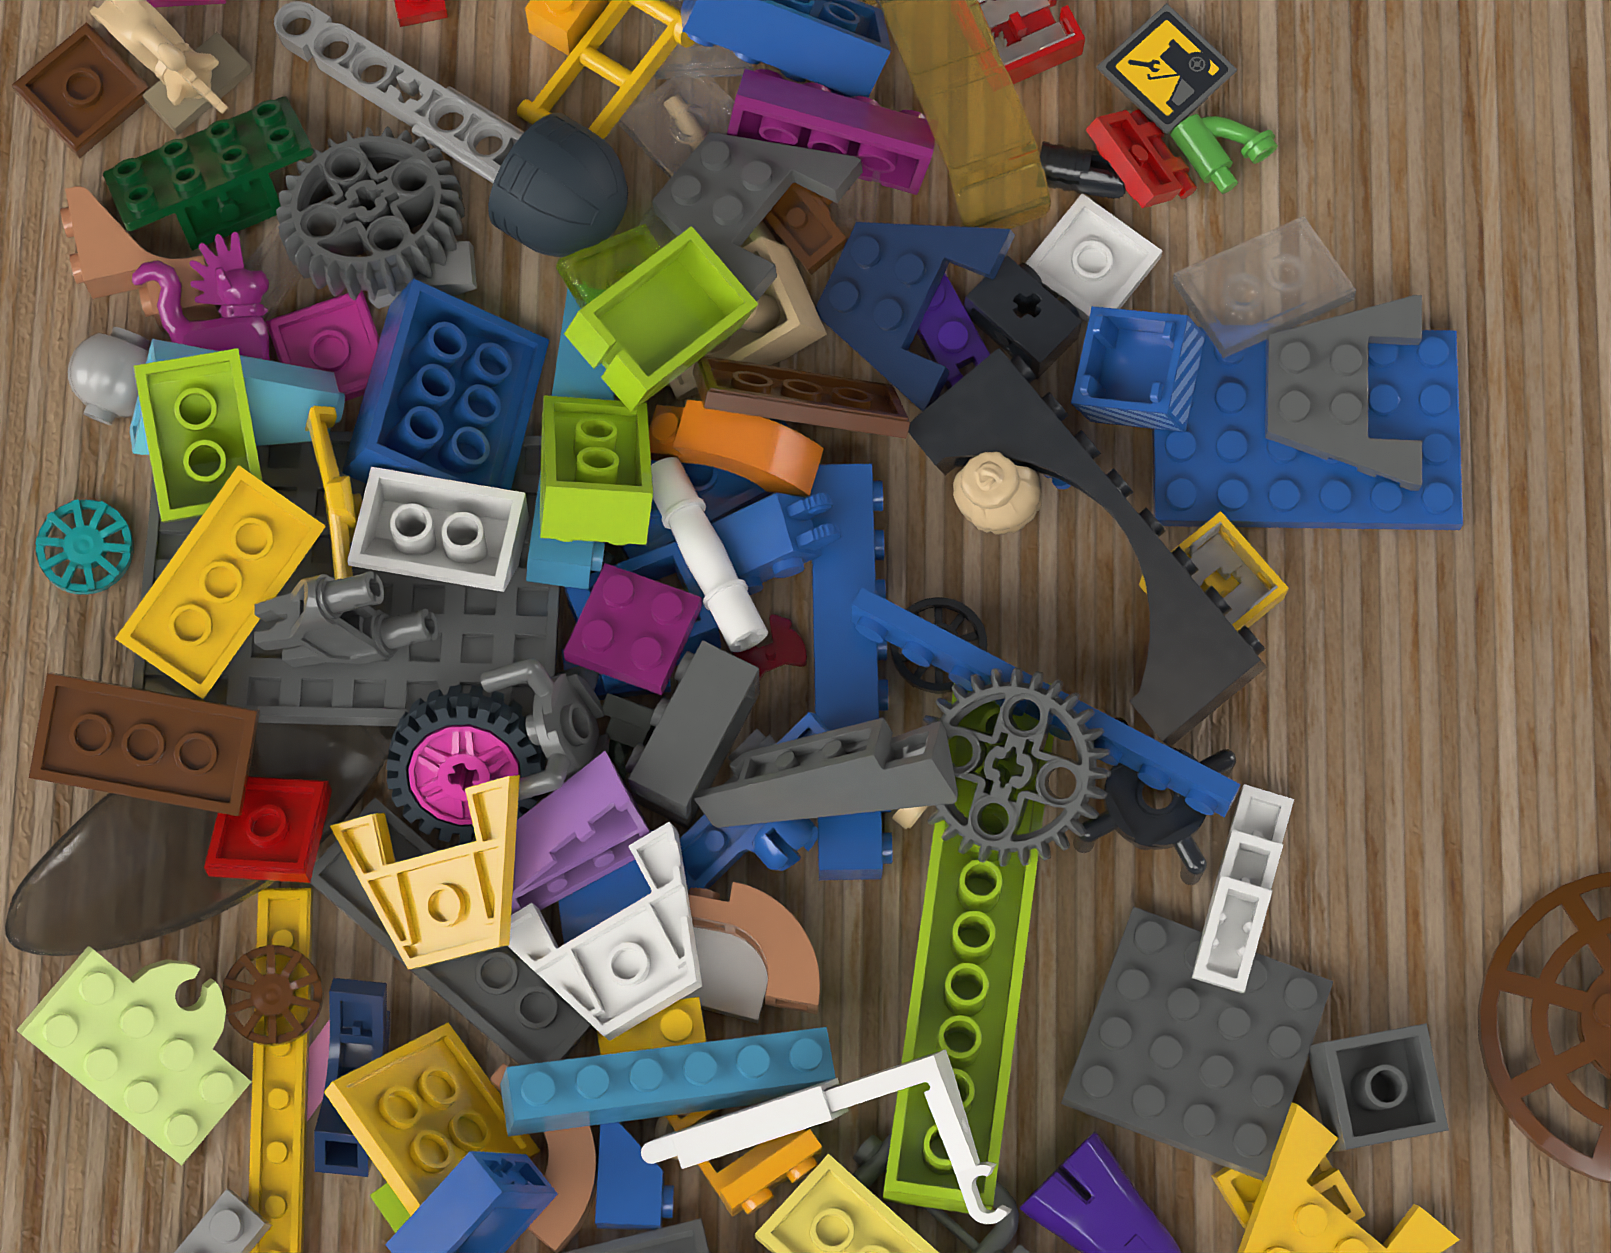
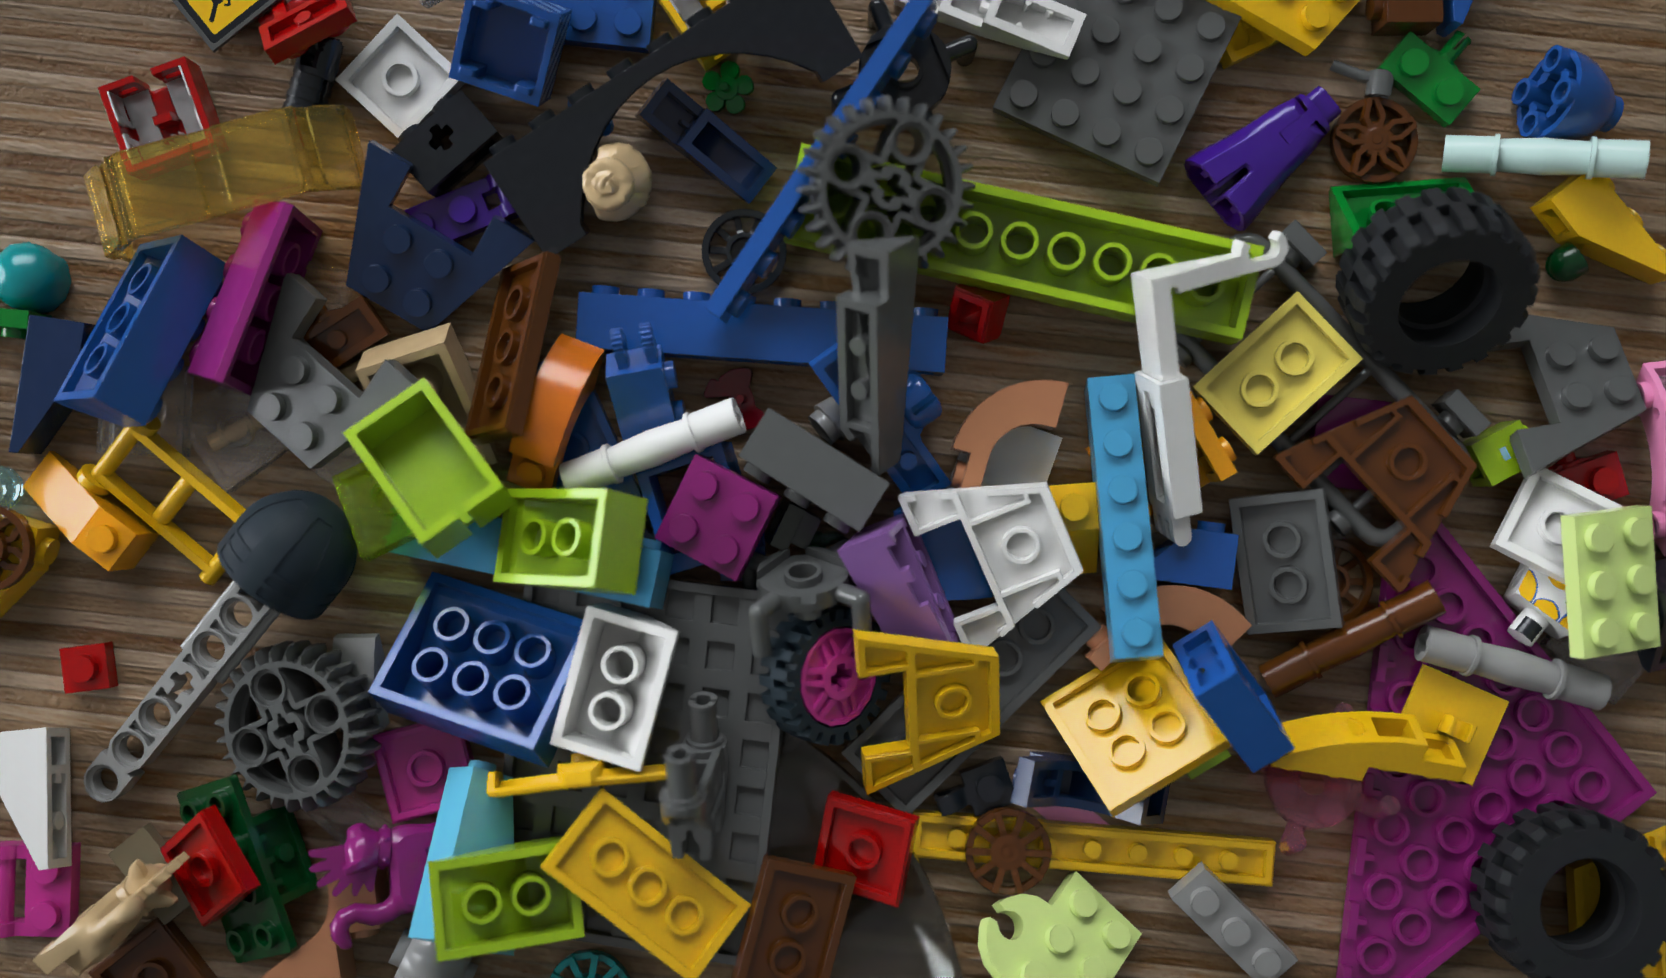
camera: 85 degrees left, 15 degrees up
none -> red tile [160,804,261,927]
none -> dark blue slope [635,78,777,204]
none -> green plant [702,61,754,115]
none -> black plate [933,755,1014,817]
none -> red slope [948,284,1010,344]

